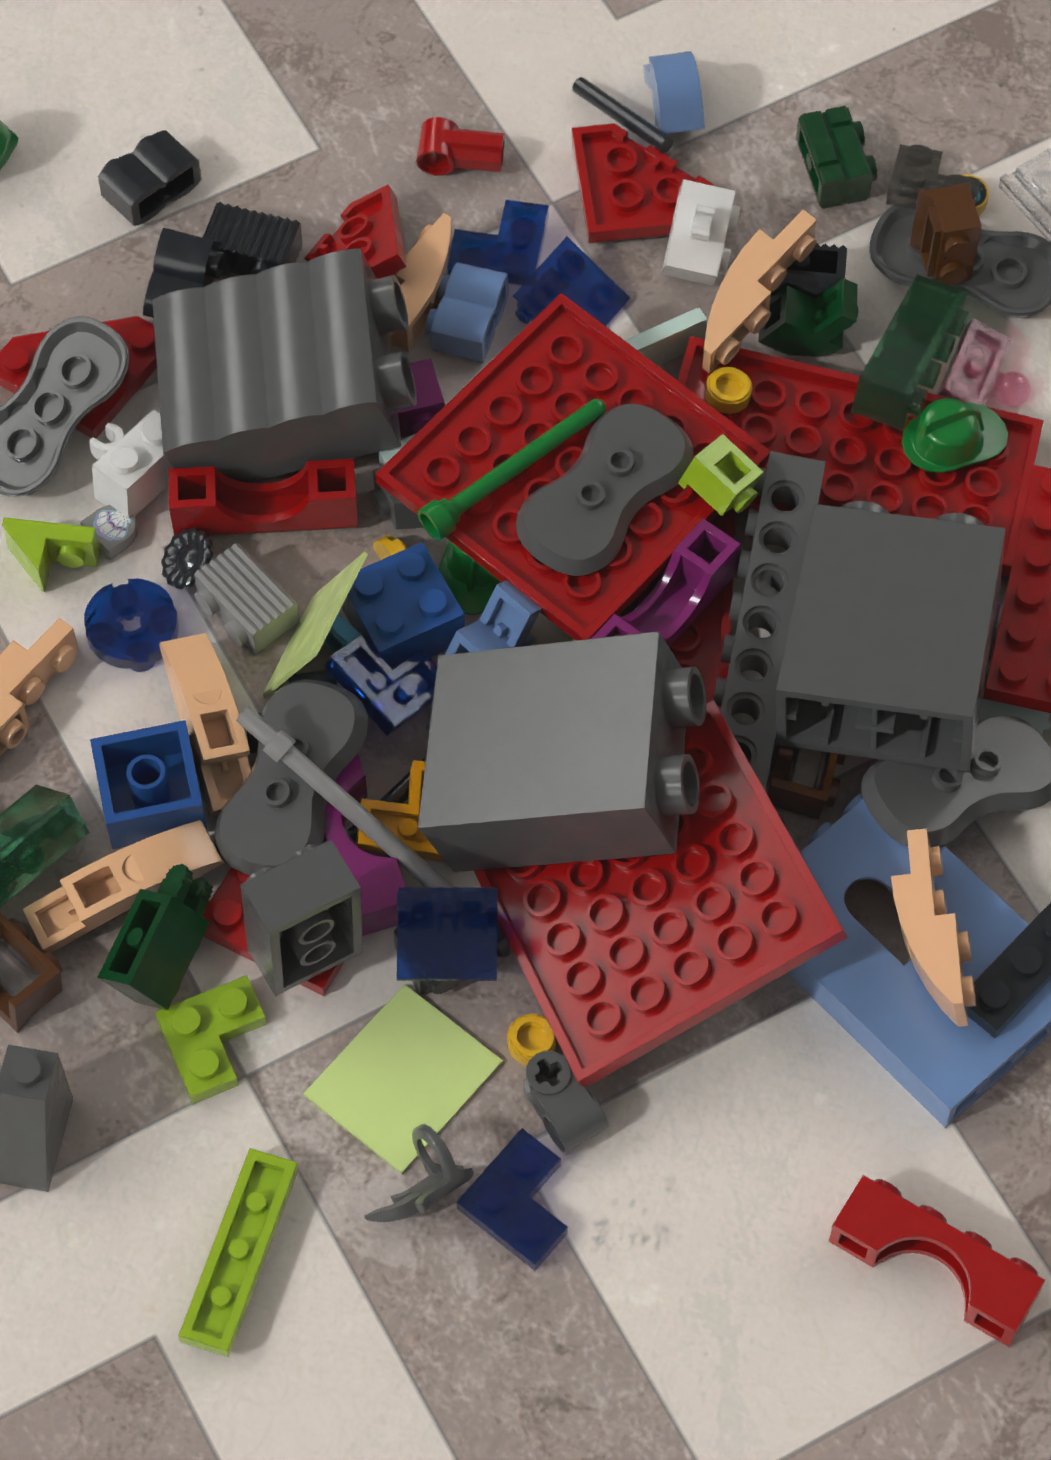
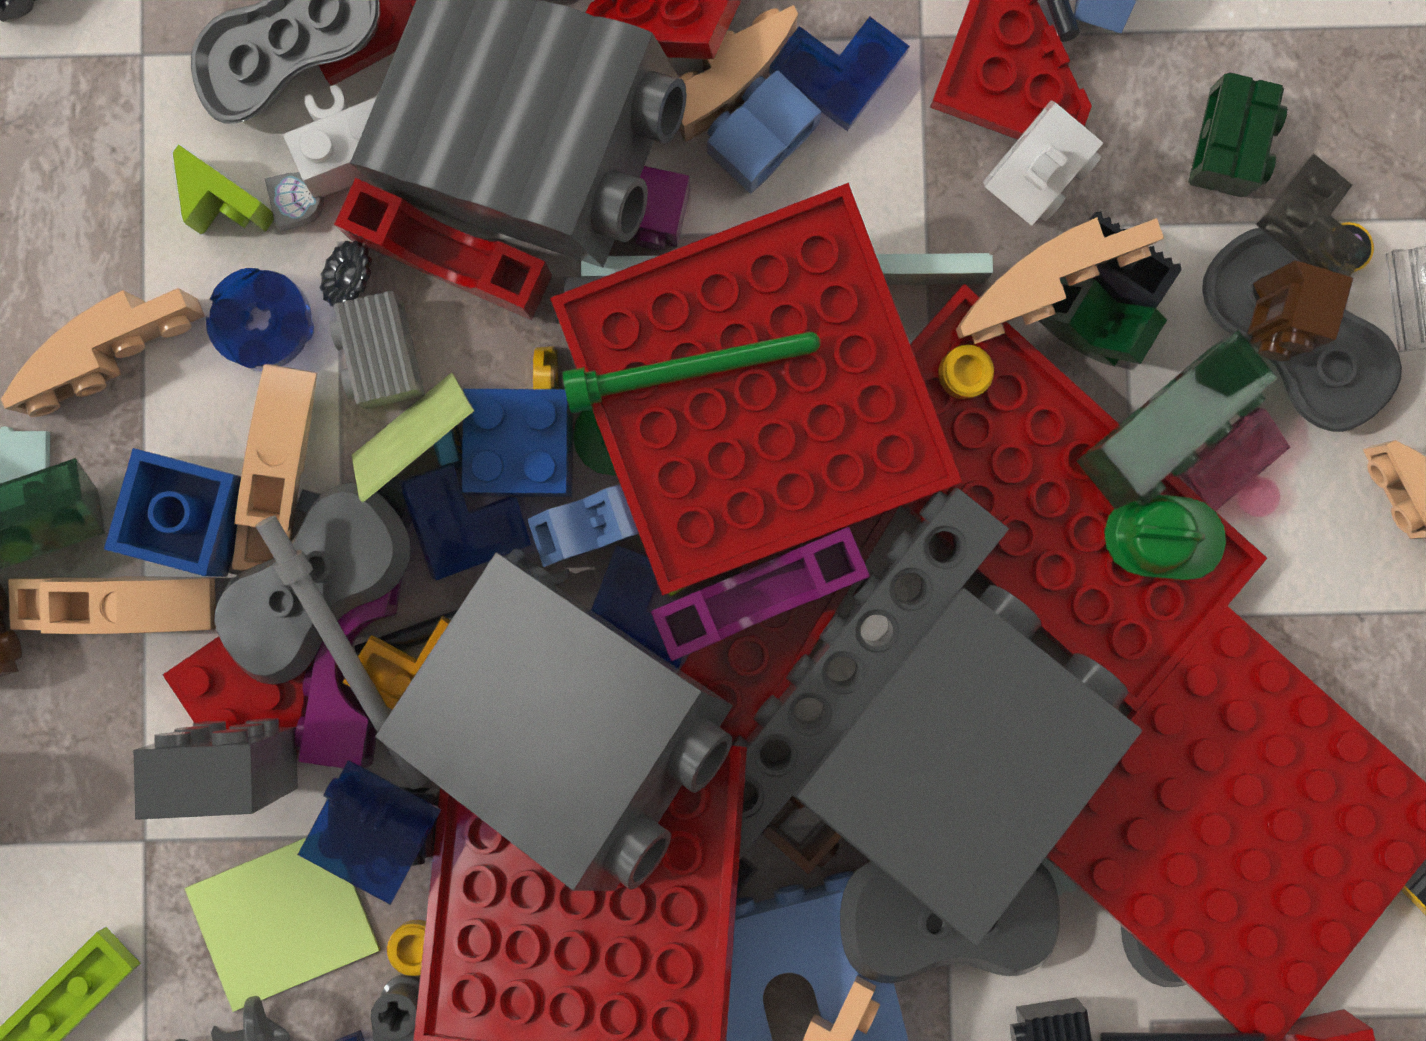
camera: 30 degrees right, 25 degrees up
dark green hinge [97,863,213,1010] -> none
lime plate [155,975,267,1104] -> none
clear blue hinge [512,236,630,326] -> none
dark grey plate [516,404,694,576] -> none
lime brick [678,434,764,516] -> none

